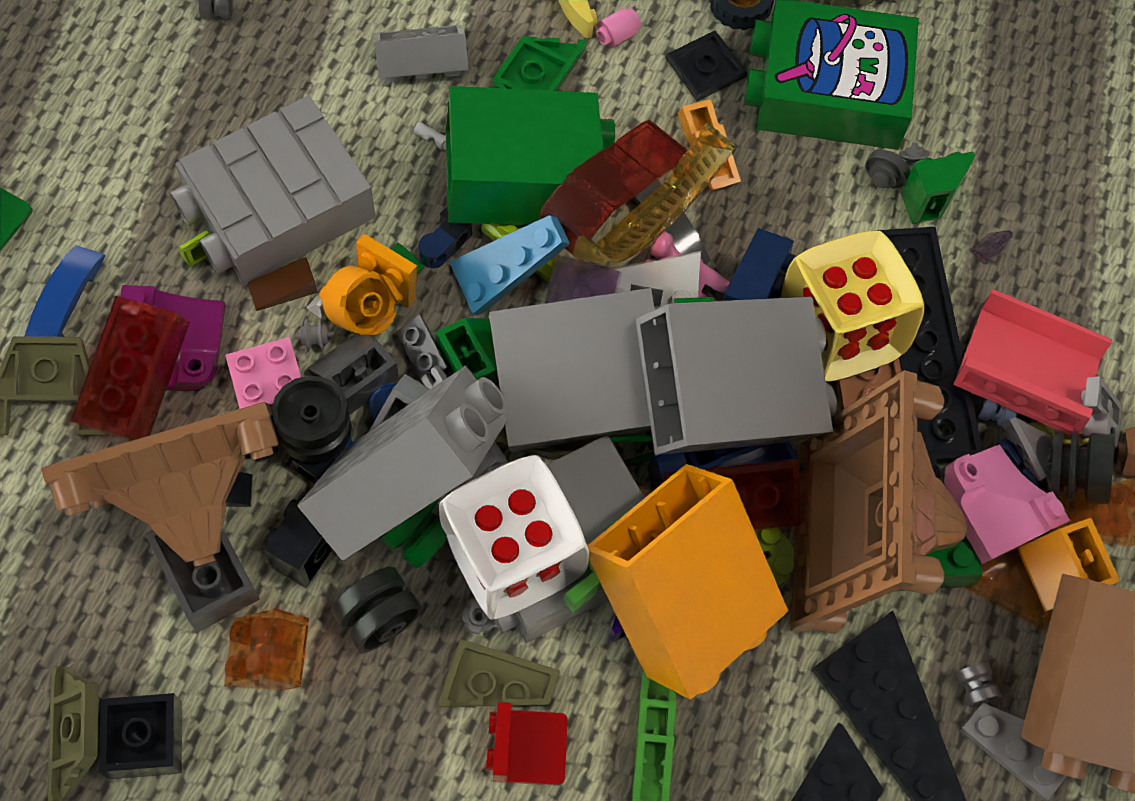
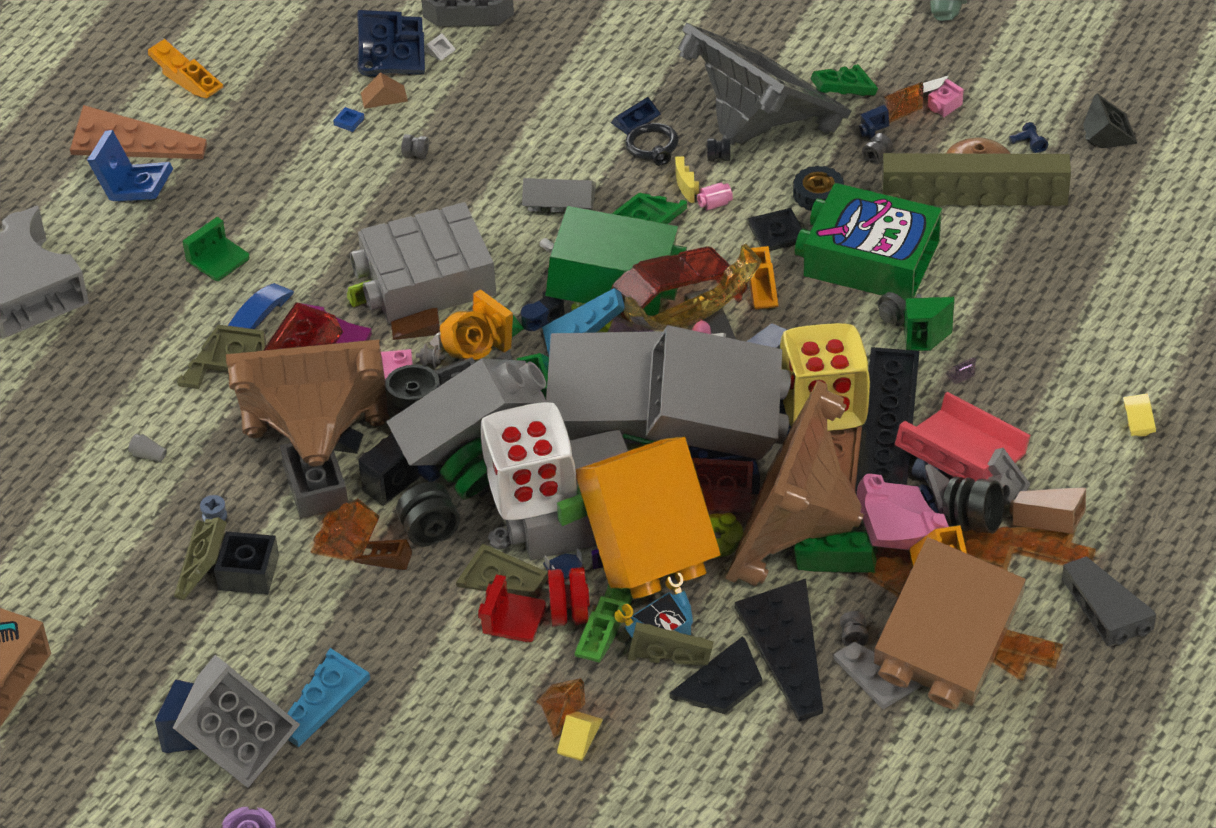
camera: 20 degrees right, 20 degrees down
none -> sand blue wheel [200,495,227,522]
none -> reddish brown slope [354,539,413,570]
none -> dark blue piece [543,548,583,584]
none -> red wheel [548,567,590,627]
none -> torso [614,572,693,638]
none -> olive wing [627,622,714,665]

